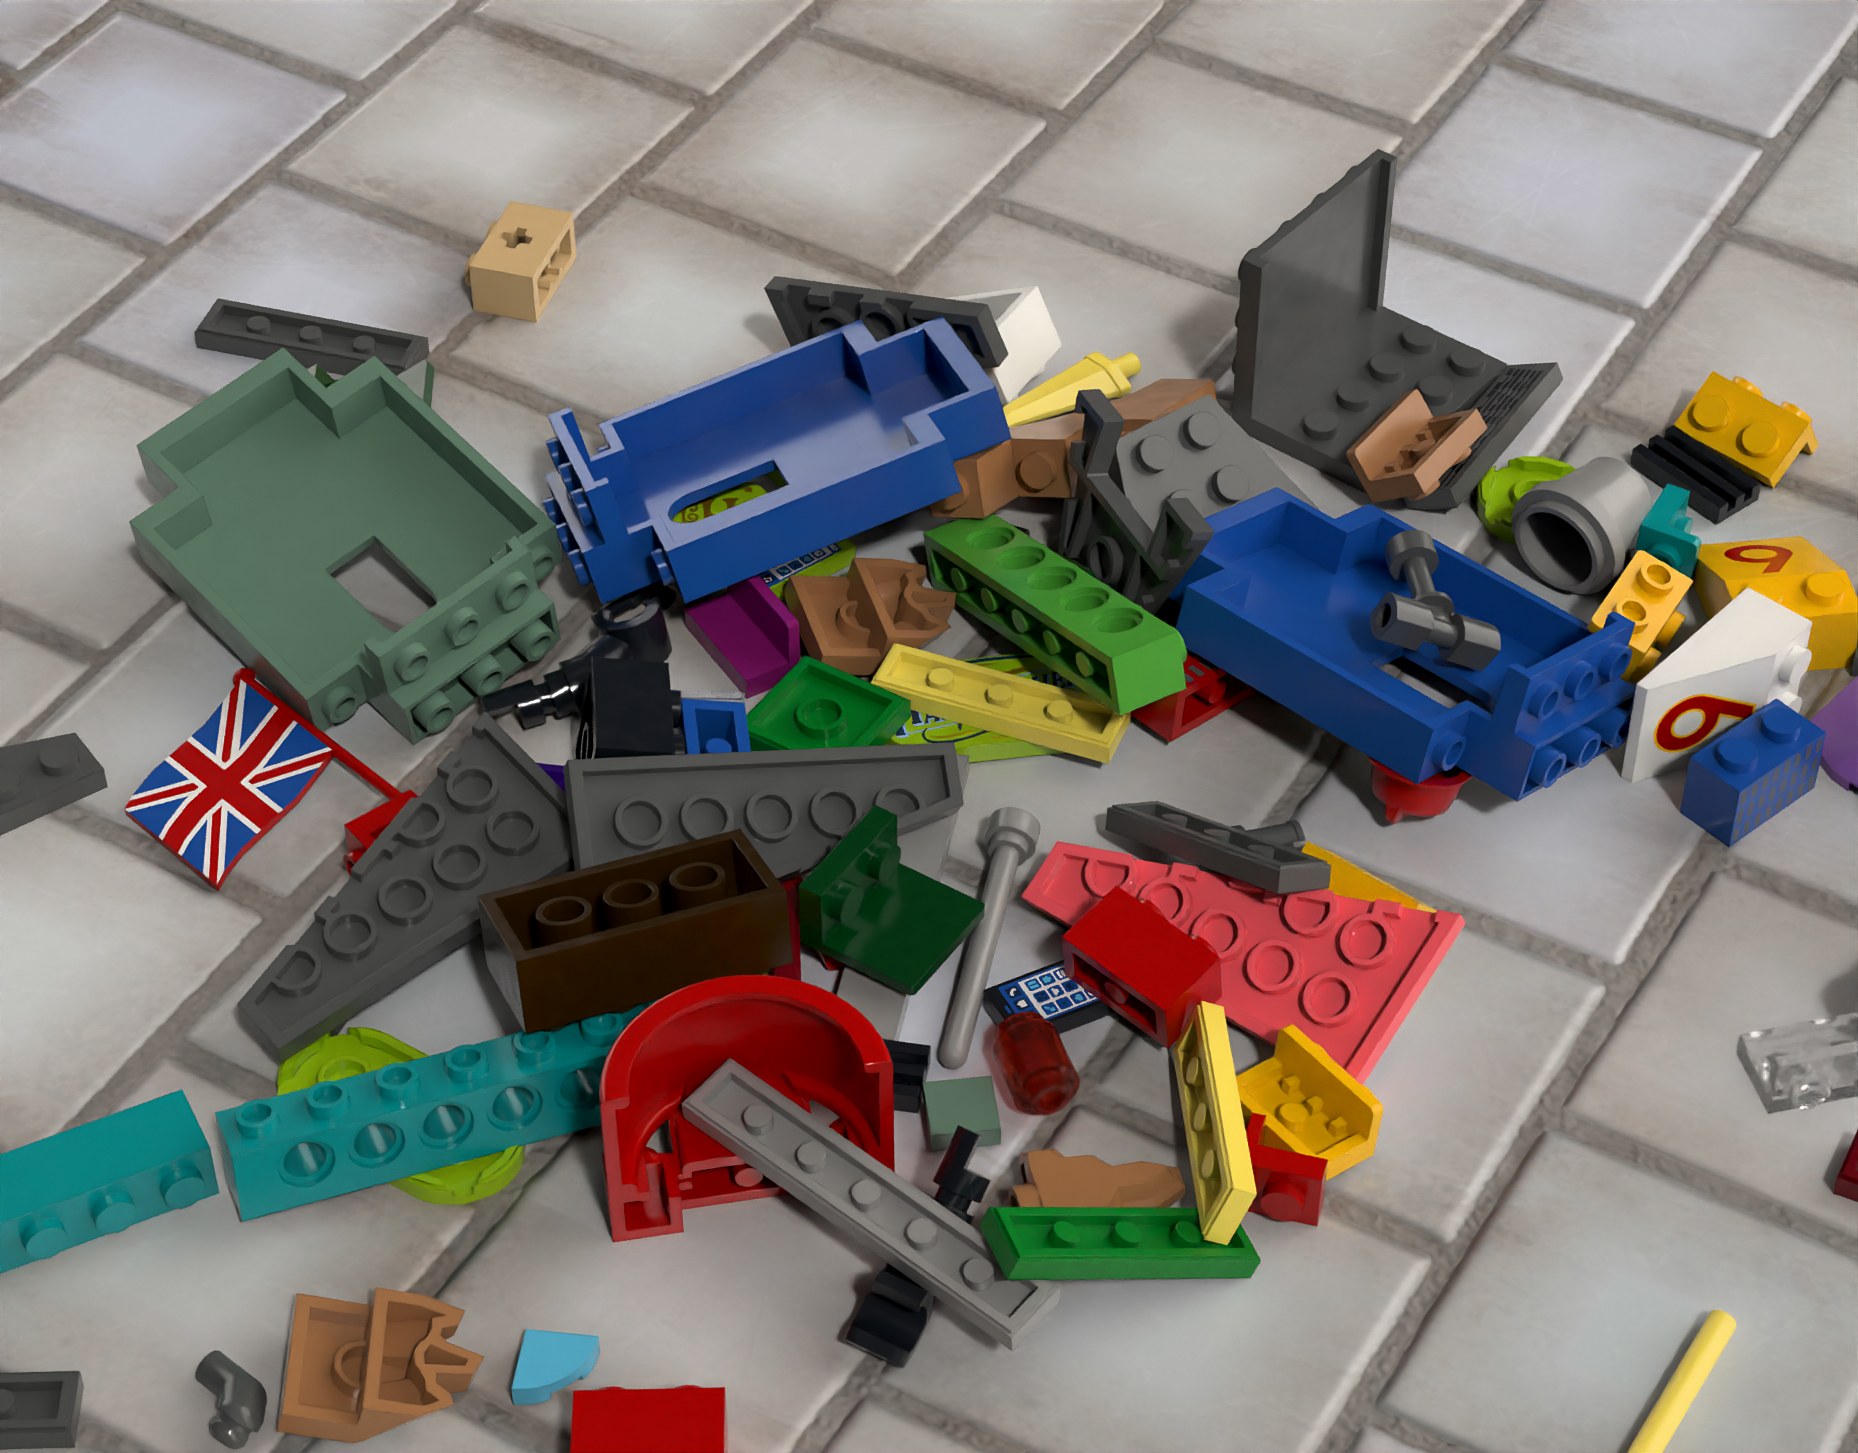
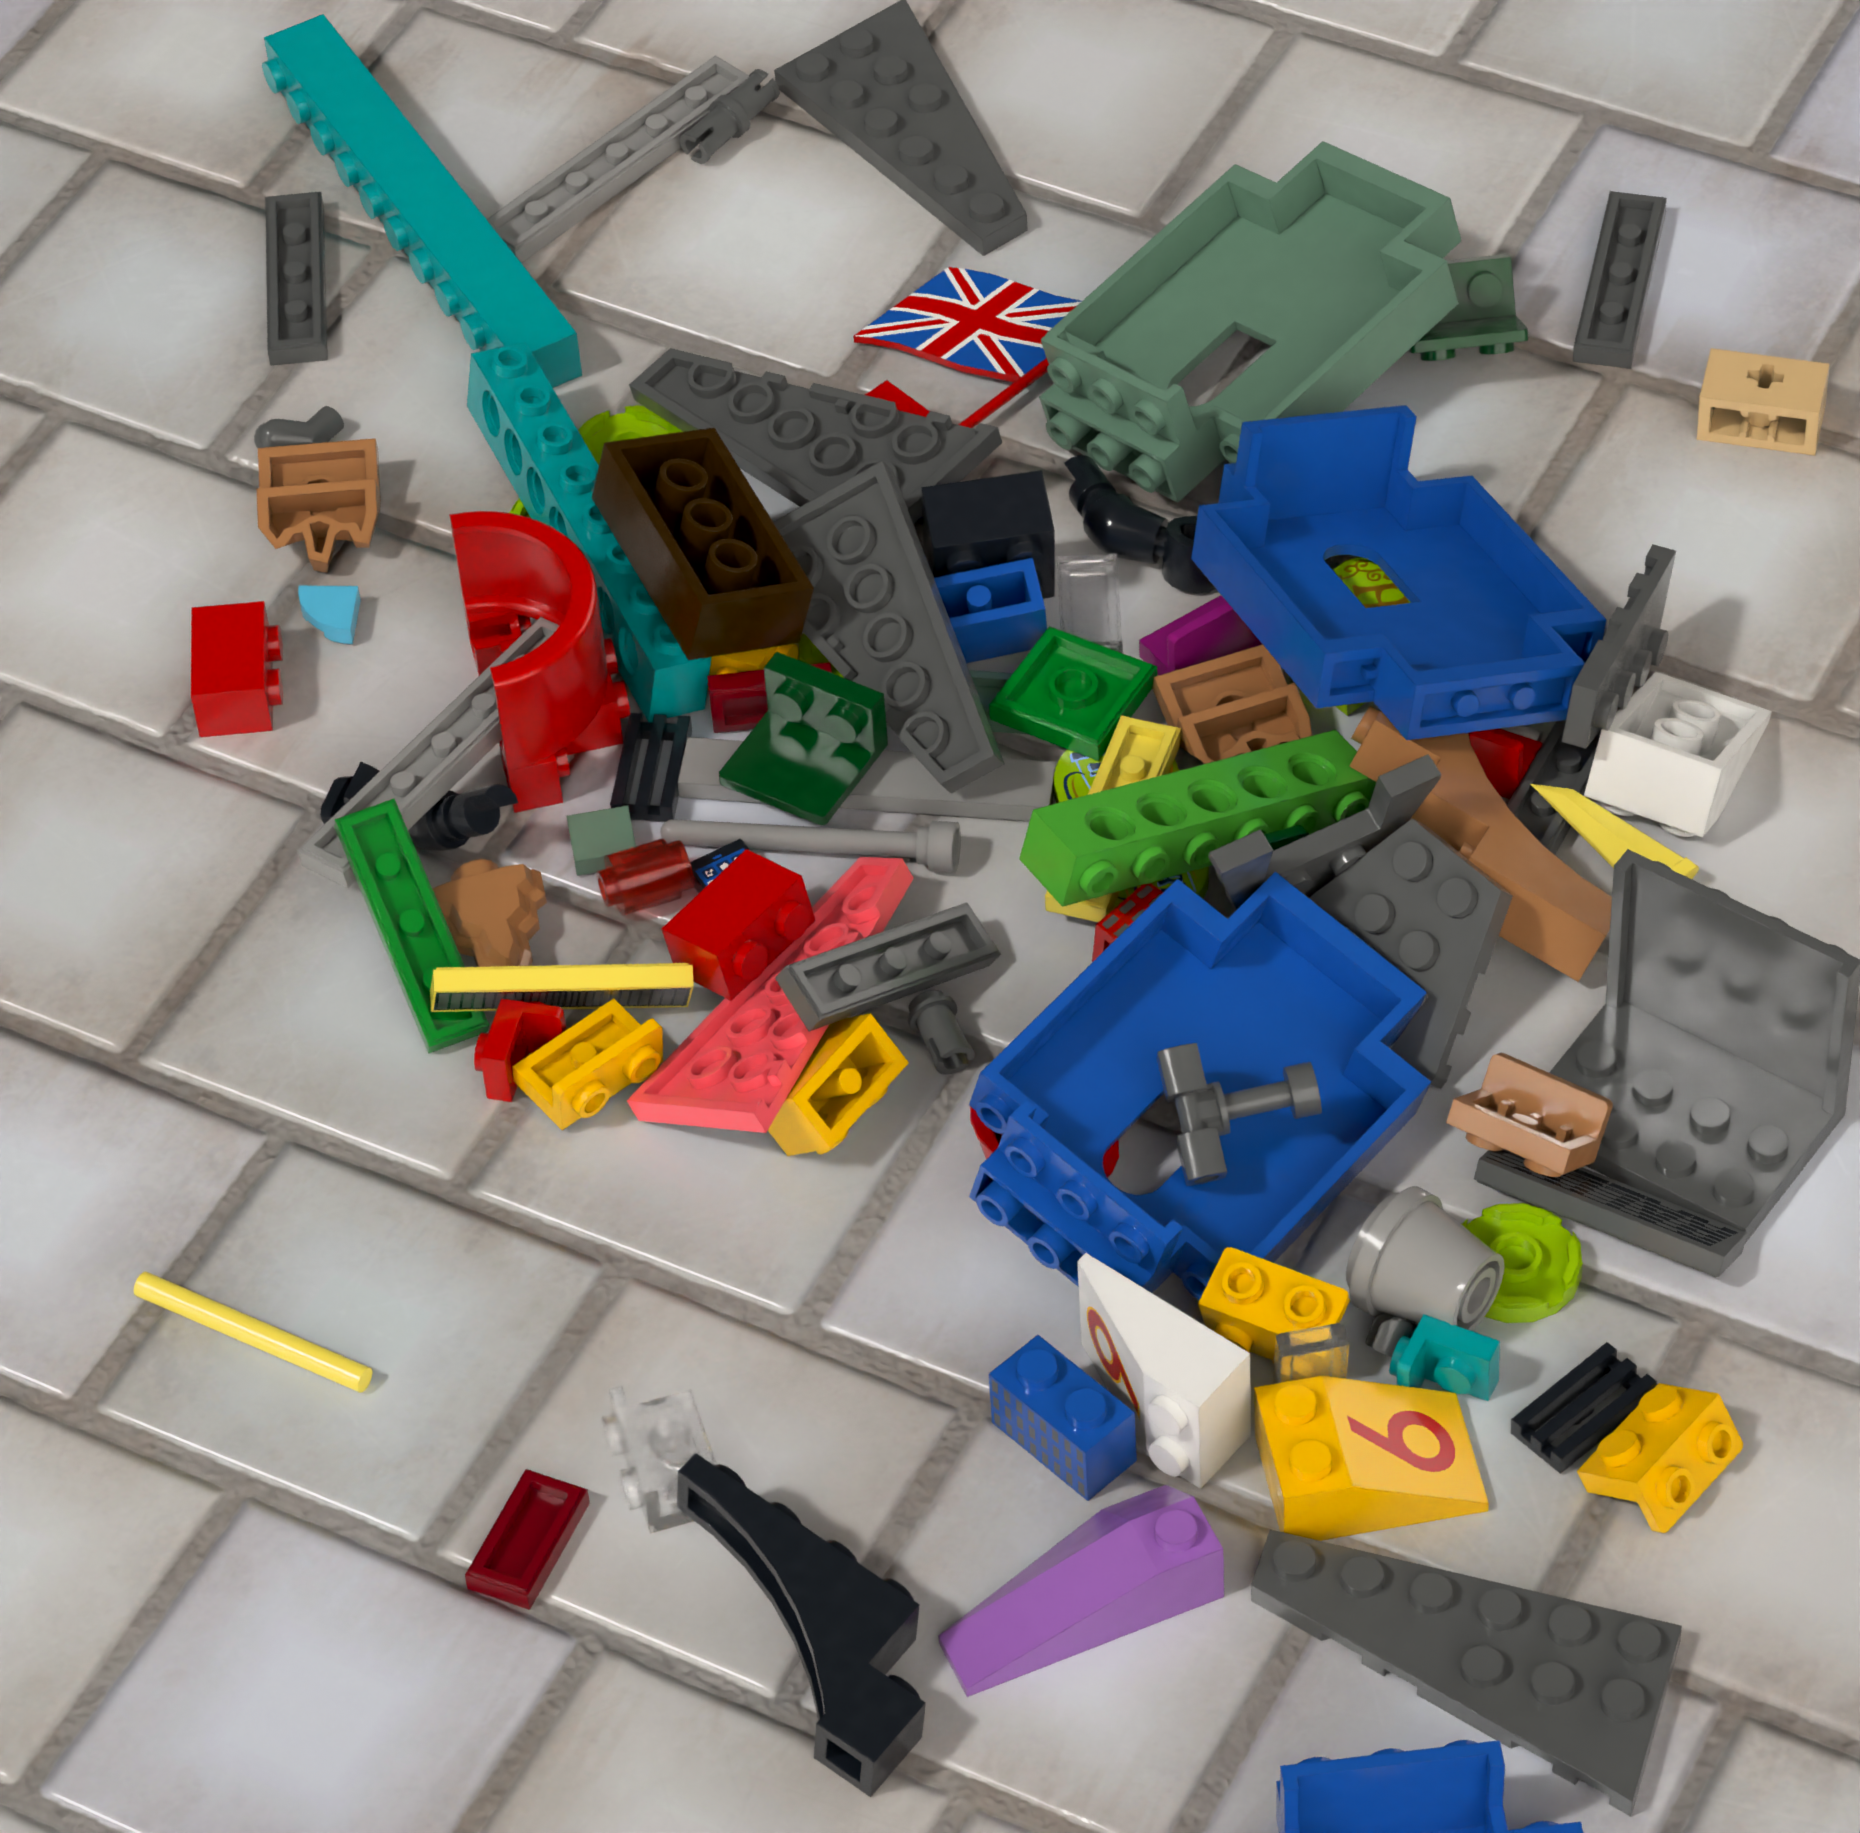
camera: 90 degrees right, 5 degrees up
none -> clear tile [1273,1323,1349,1384]

